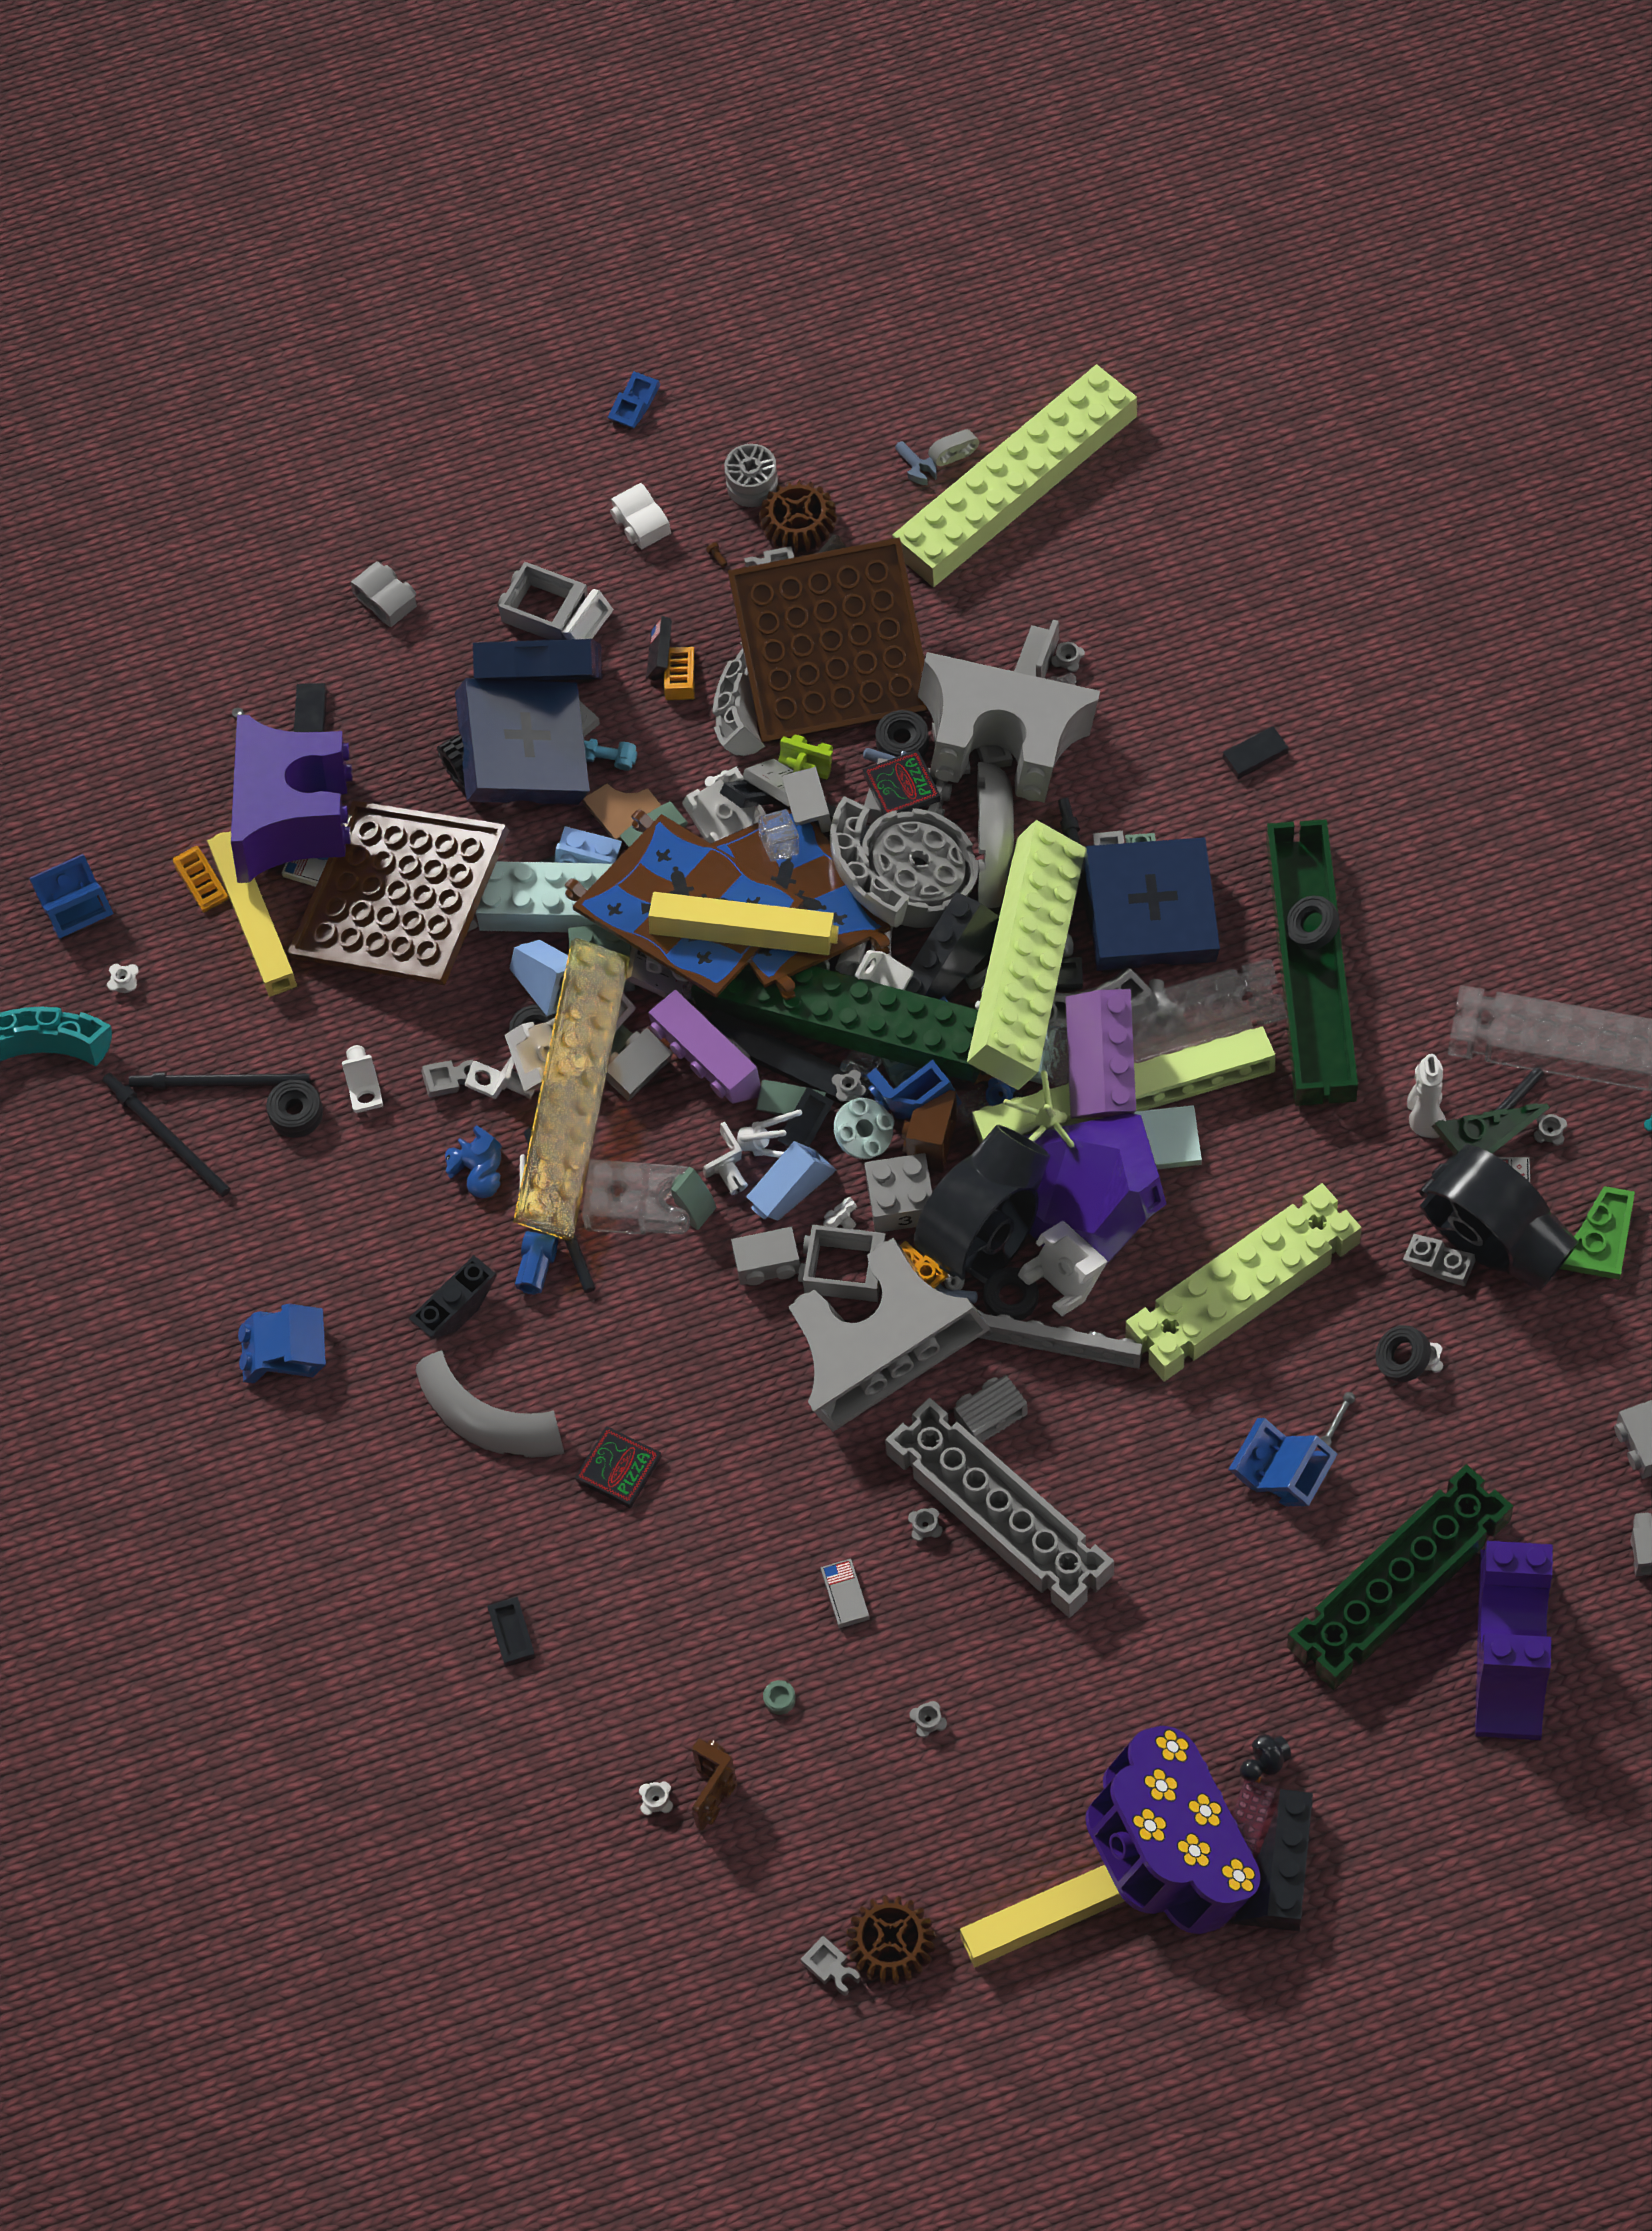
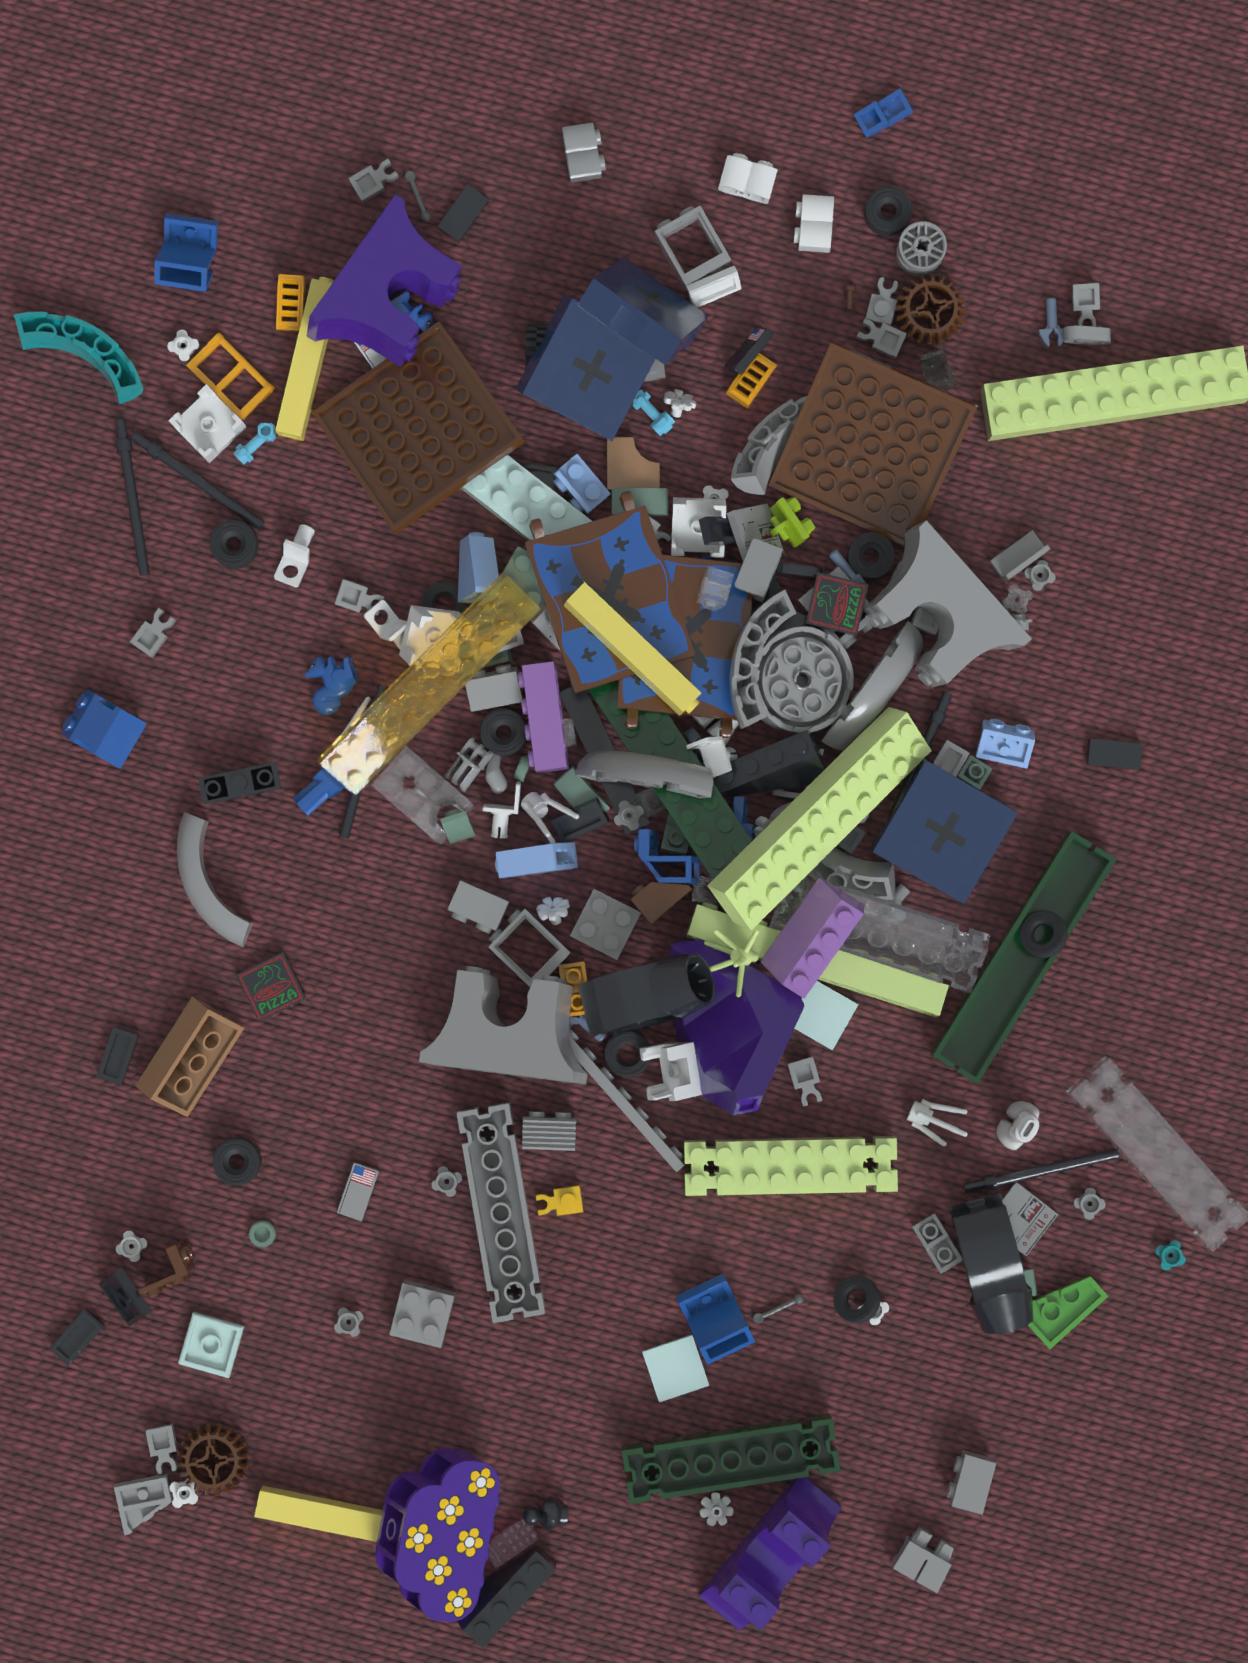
camera: 25 degrees right, 25 degrees up
light aqua plate [834,1098,894,1159] -> none
dark green wing [1431,1103,1550,1156] -> none
none -> black tile [49,1308,106,1366]
none -> black tile [99,1267,152,1326]
none -> light grey wing [114,1474,173,1535]
none -> light grey plate [130,608,176,658]
none -> medium nougat slope [135,997,244,1117]
none -> white panel [169,384,247,463]
none -> white plate [169,1478,198,1508]
none -> light aqua tile [178,1312,244,1378]
none -> light orange window [186,333,275,421]
none -> black tyre [212,1137,262,1186]
none -> medium azure bar [233,423,276,464]
none -> light grey plate [348,159,399,203]
none -> light grey brick [389,1280,456,1348]
none -> light grey arm [444,737,493,792]
none -> black tyre [480,709,526,757]
none -> light grey arm [486,754,507,794]
none -> sand green tile [514,755,530,782]
none -> yellow plate [536,1185,583,1216]
none -> light grey brick [575,750,713,798]
none -> light aqua tile [642,1334,709,1402]
none -> white plant [664,389,696,418]
none -> white plant [699,1492,733,1526]
none -> white brick [718,153,778,204]
none -> black tile [774,562,824,580]
none -> light grey plate [787,1057,822,1106]
none -> black tyre [864,186,912,237]
none -> light grey plate [865,277,898,326]
none -> white plant [907,1099,968,1147]
none -> light blue bracket [976,719,1035,768]
none -> light grey plate [1072,283,1100,327]

